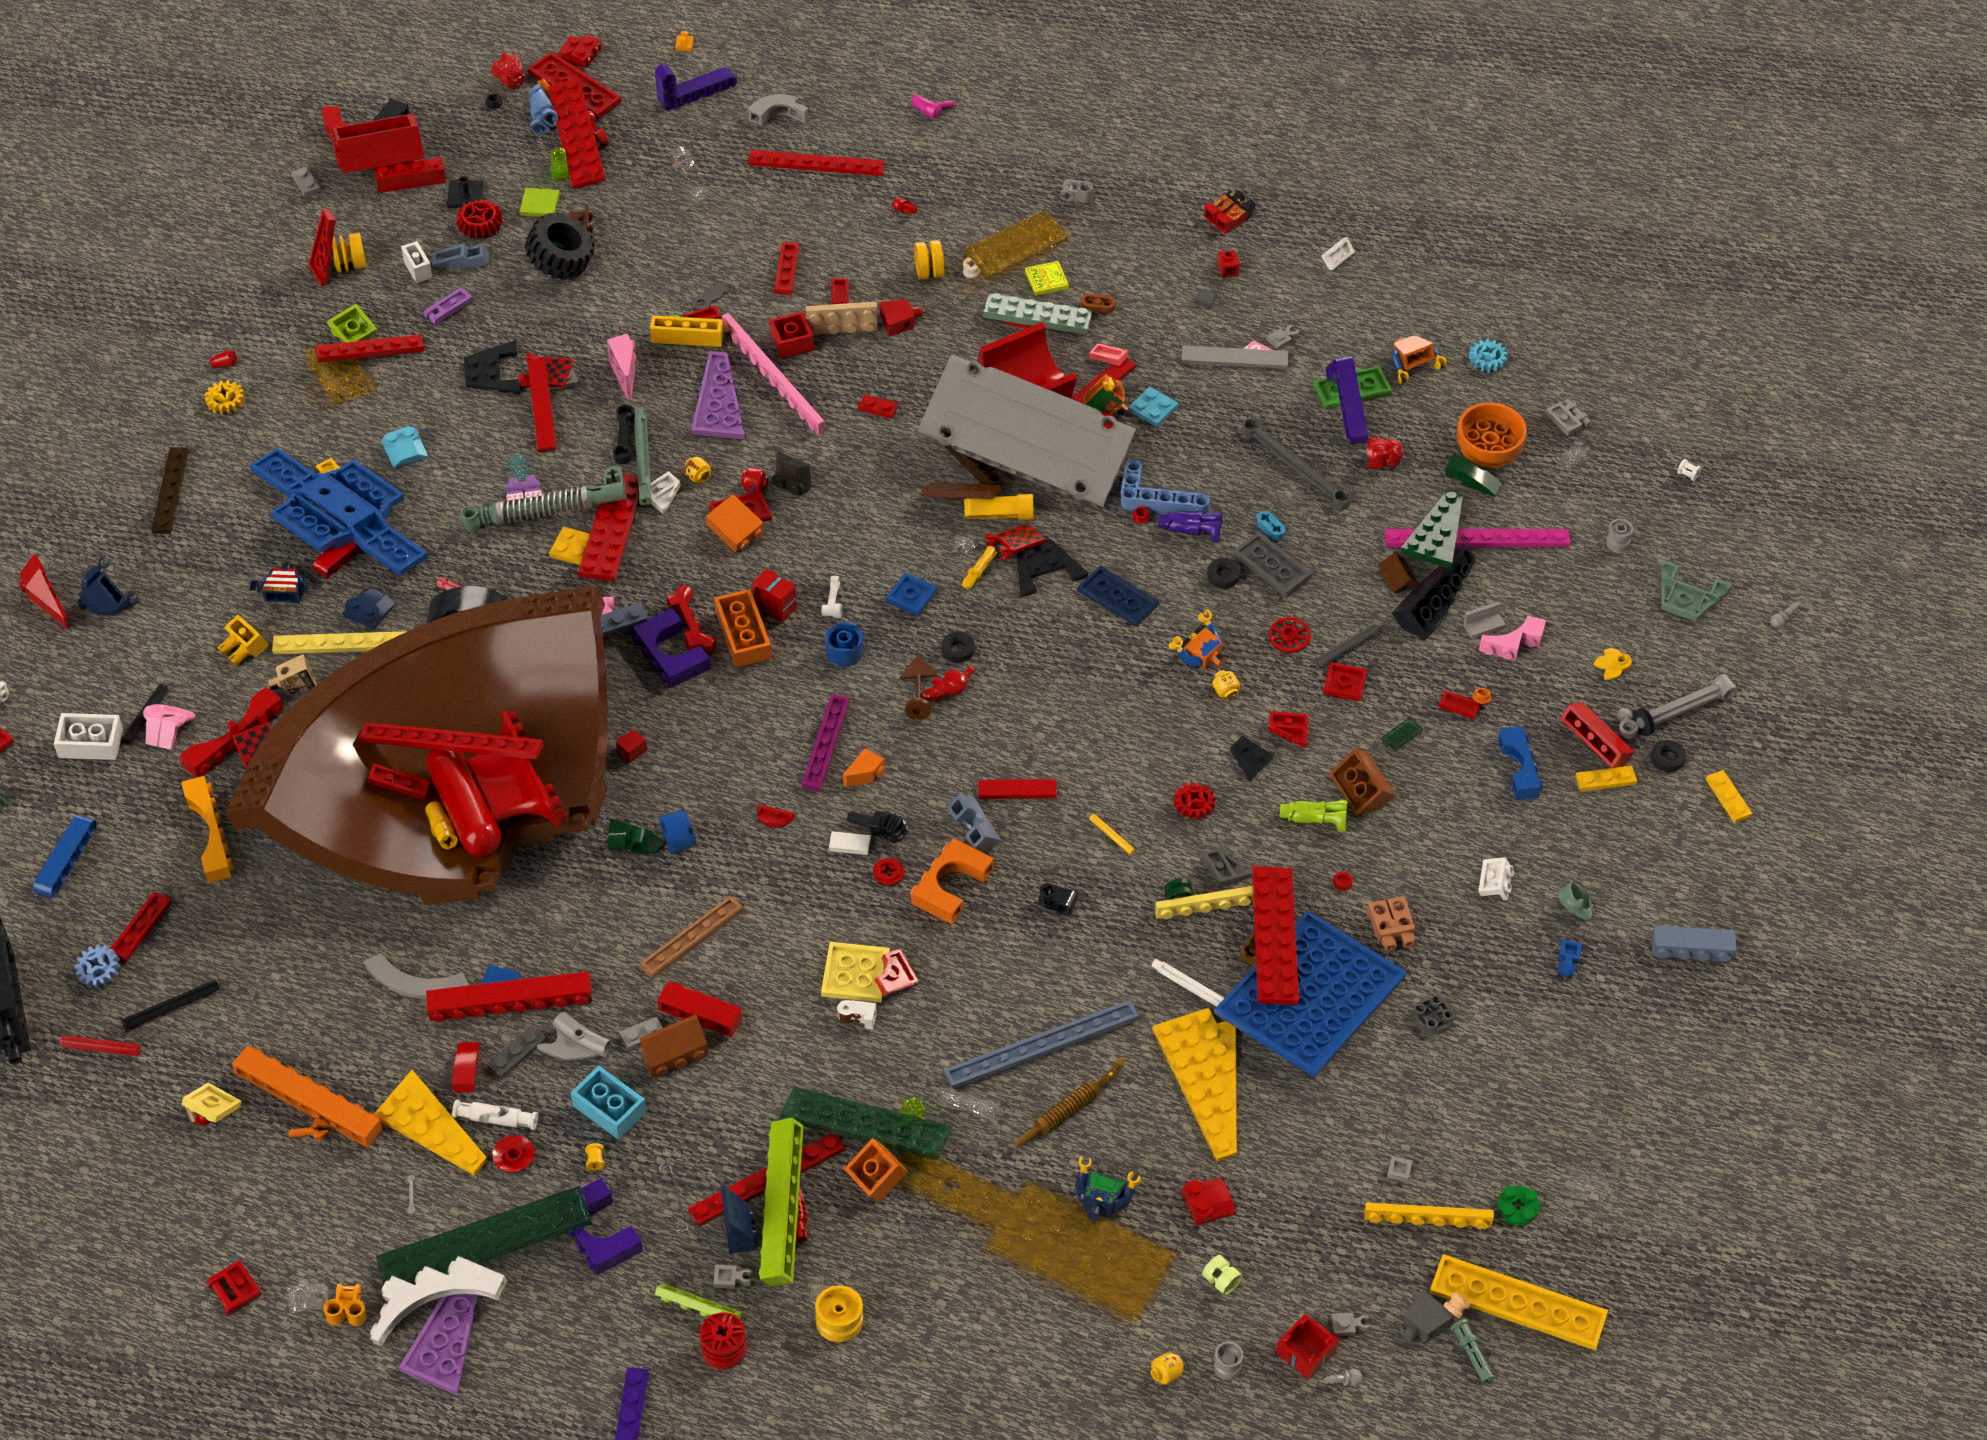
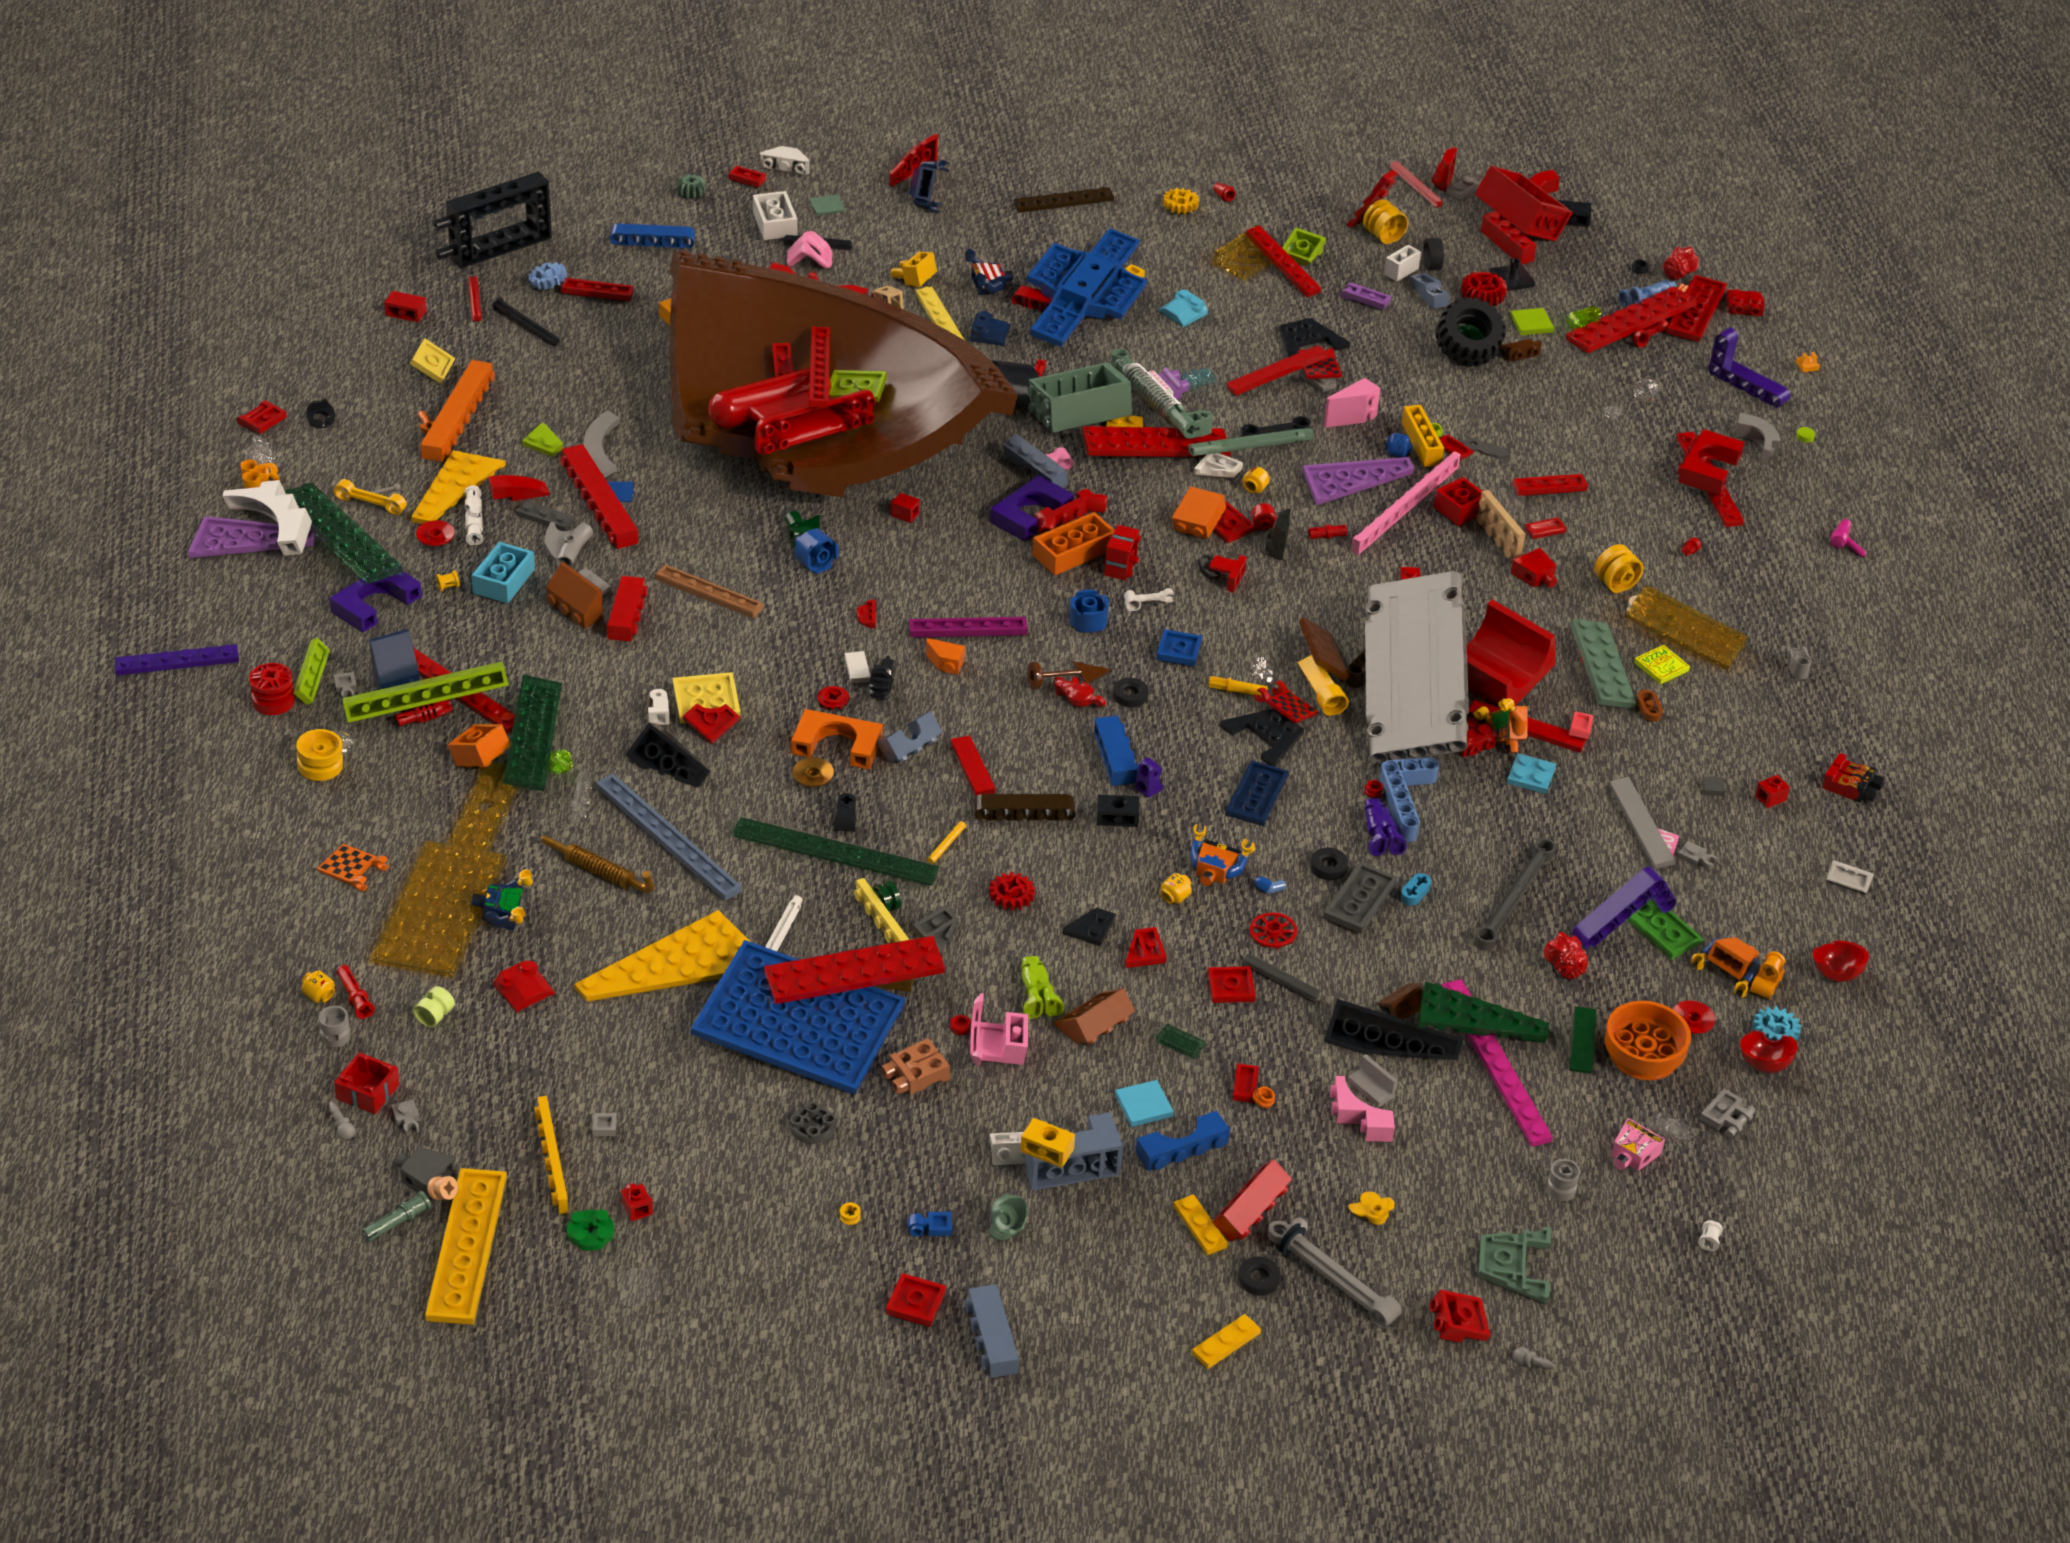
camera: 70 degrees right, 10 degrees down
none -> black piece [306,398,336,428]
none -> orange flag [317,844,389,892]
none -> yellow piece [334,479,407,515]
none -> red pin [336,965,375,1019]
none -> red brick [384,291,427,323]
none -> lime wing [522,422,563,457]
none -> red brick [621,1183,653,1221]
none -> black wedge [626,722,711,787]
none -> clear green plate [733,817,939,886]
none -> pearl gold dish [793,757,834,787]
none -> sand green piece [809,195,845,215]
none -> lime plate [829,370,888,402]
none -> yellow bush [840,1202,861,1225]
none -> red plate [885,1273,947,1327]
none -> bright pink piece [970,993,1028,1066]
none -> dark brown beam [974,794,1076,821]
none -> yellow brick [1020,1118,1075,1168]
none -> sand blue hinge [1025,1112,1123,1191]
none -> sand green container [1027,362,1132,433]
none -> blue brick [1094,716,1139,786]
none -> black brick [1097,794,1139,827]
none -> medium azure tile [1115,1080,1174,1127]
none -> dark purple leg [1136,758,1163,798]
none -> red piece [1198,554,1247,593]
none -> arm [1254,876,1286,894]
none -> red pin [1308,524,1347,540]
none -> blue head [1385,433,1413,458]
none -> red axle [1390,161,1443,208]
none -> black tyre [1423,237,1444,270]
none -> red plate [1429,1289,1491,1343]
none -> red slope [1432,147,1458,191]
none -> bright pink torso [1611,1118,1665,1171]
none -> red dish [1673,1000,1716,1034]
none -> red arch [1677,429,1745,495]
none -> red cylinder [1740,1030,1798,1073]
none -> light orange piece [1750,951,1785,1000]
none -> lime tile [1796,427,1815,443]
none -> red cylinder [1813,939,1869,982]

